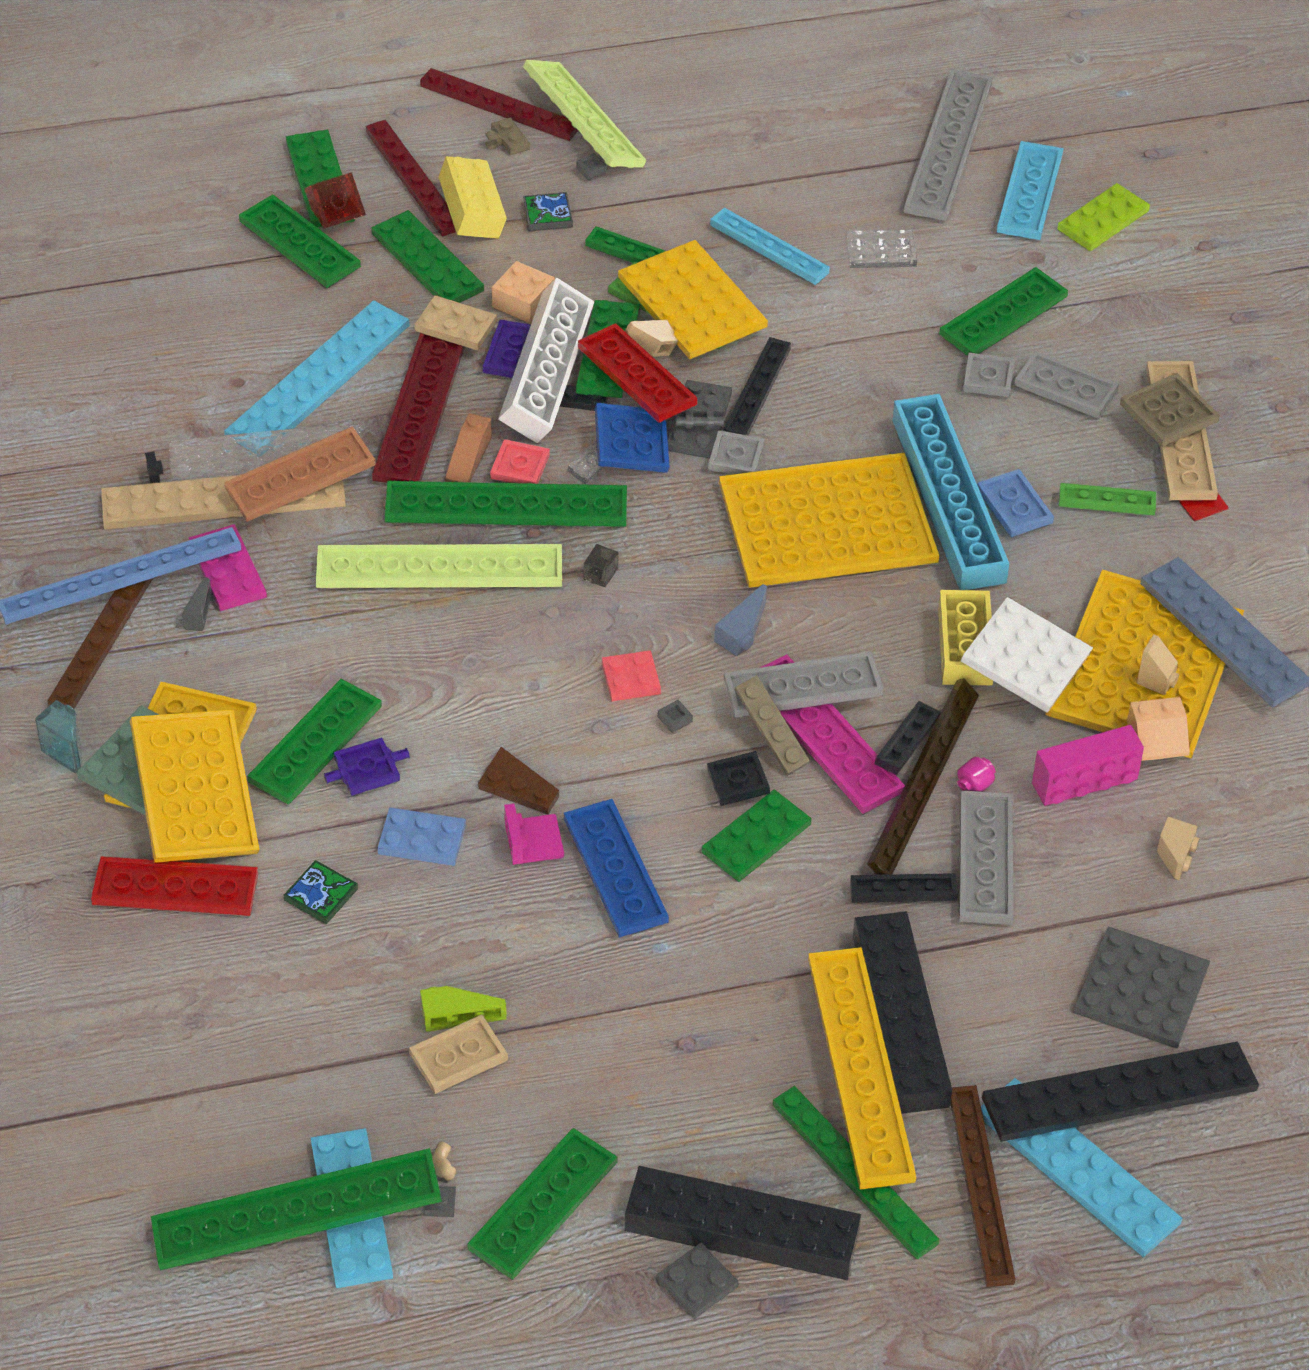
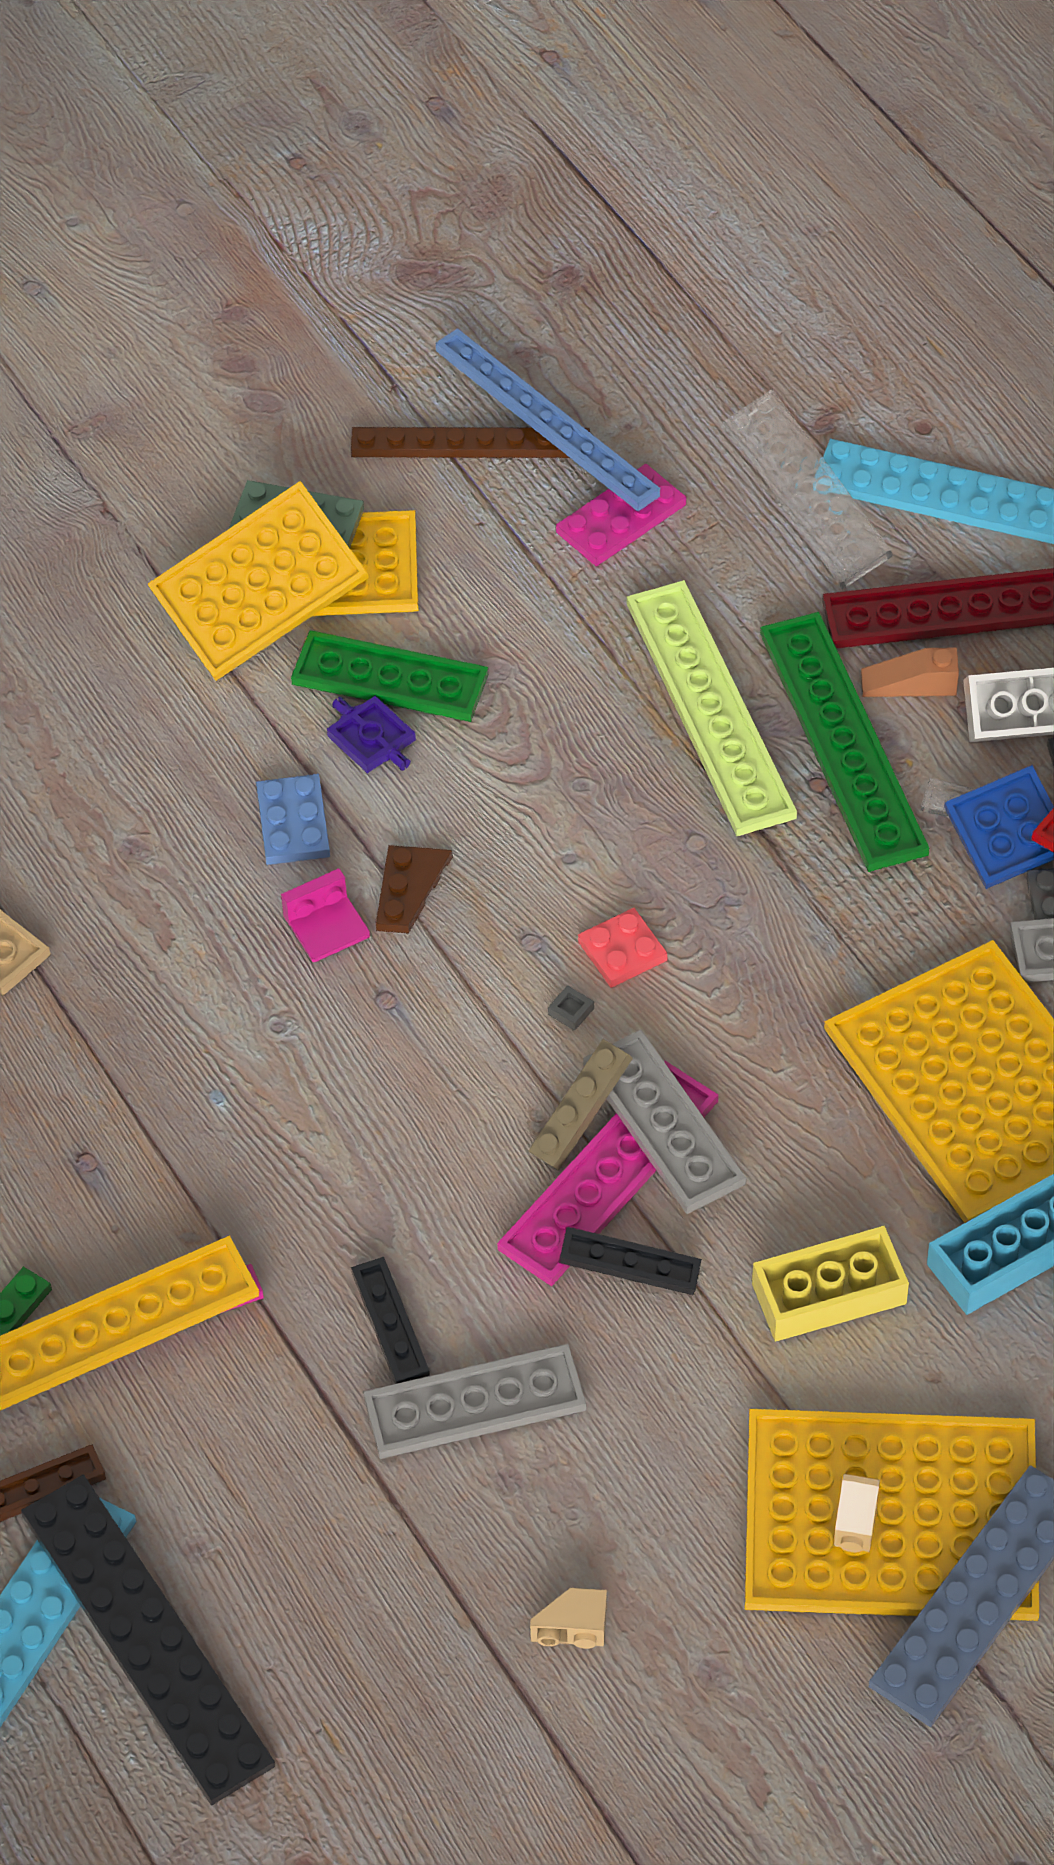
camera: 75 degrees right, 5 degrees up
clear light blue slope [35,700,82,774] -> none
red plate [91,856,259,916] -> none
tan plate [101,475,346,530] -> none
black plate [145,451,164,484] -> none
dark grey slope [182,577,212,631] -> none
nougat plate [224,426,376,522] -> none
tile [283,860,358,924] -> none
lime slope [420,986,507,1032] -> none
coral plate [490,439,550,484] -> none
blue plate [564,799,669,938] -> none
clear smoke brick [584,544,619,588] -> none
green plate [702,789,812,882] -> none
black plate [707,751,770,806] -> none
sand blue slope [714,584,767,656] -> none
black brick [853,911,953,1114] -> none
dark brown plate [867,678,979,875] -> none
dark pink head [957,757,996,792] -> none
white plate [961,597,1093,713] -> none
dark pink brick [1032,725,1144,806] -> none
dark grey plate [1074,926,1210,1049] -> none
light nougat slope [1127,697,1190,761] -> none

